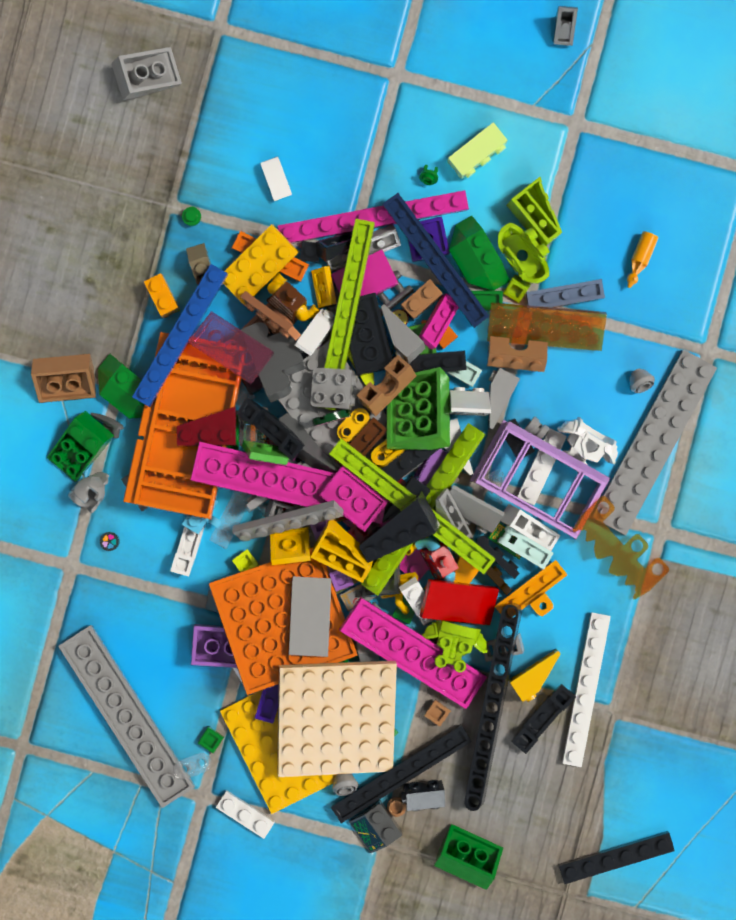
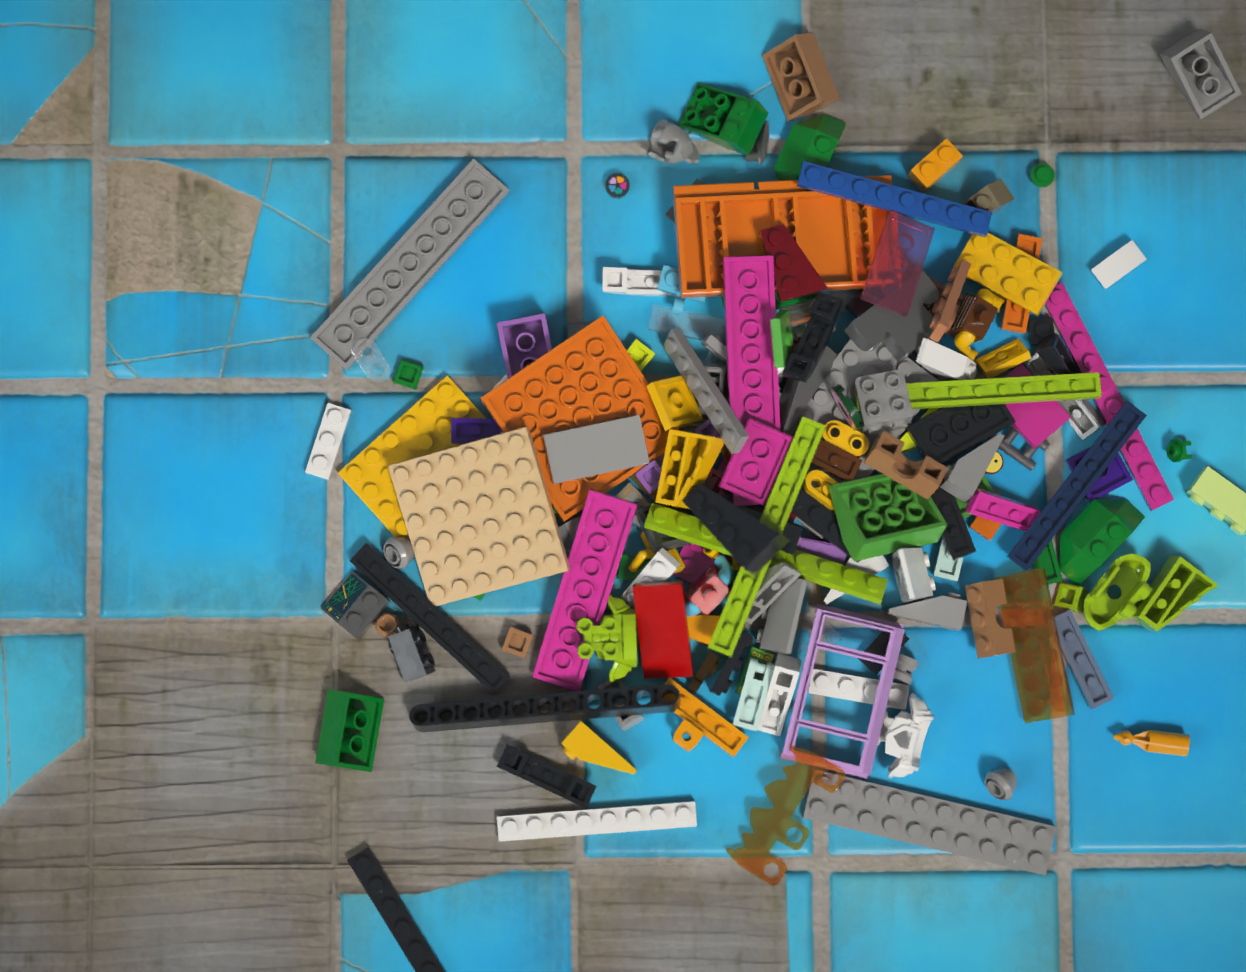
camera: 75 degrees right, 5 degrees down
medium nougat brick [401,279,443,321] -> none

